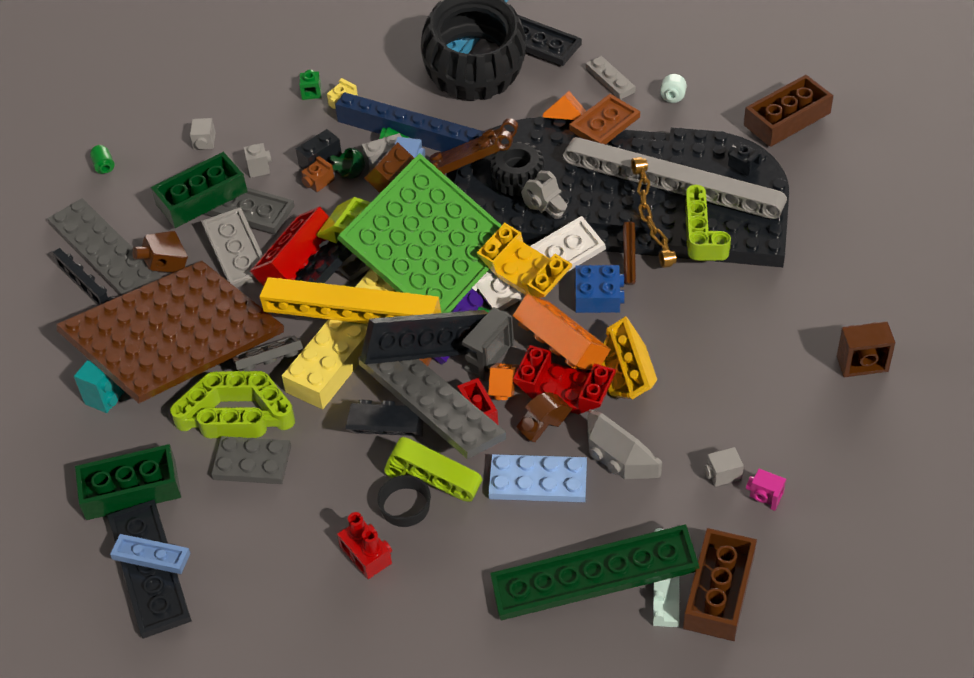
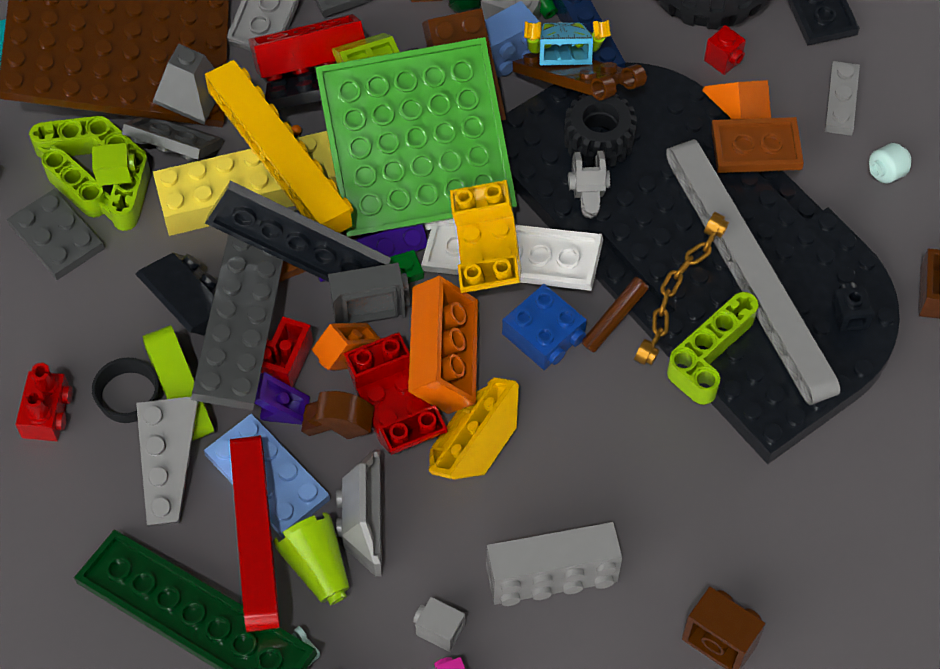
camera: 40 degrees right, 10 degrees up
none -> lime brick [92,143,136,186]
none -> light grey wing [136,397,199,527]
none -> slope [153,44,216,125]
none -> red beam [230,435,280,633]
none -> dark purple slope [255,372,310,425]
none -> lime cone [272,512,350,605]
none -> light grey brick [486,522,622,606]
none -> medium azure torso [524,20,611,65]
none -> red brick [704,25,746,75]

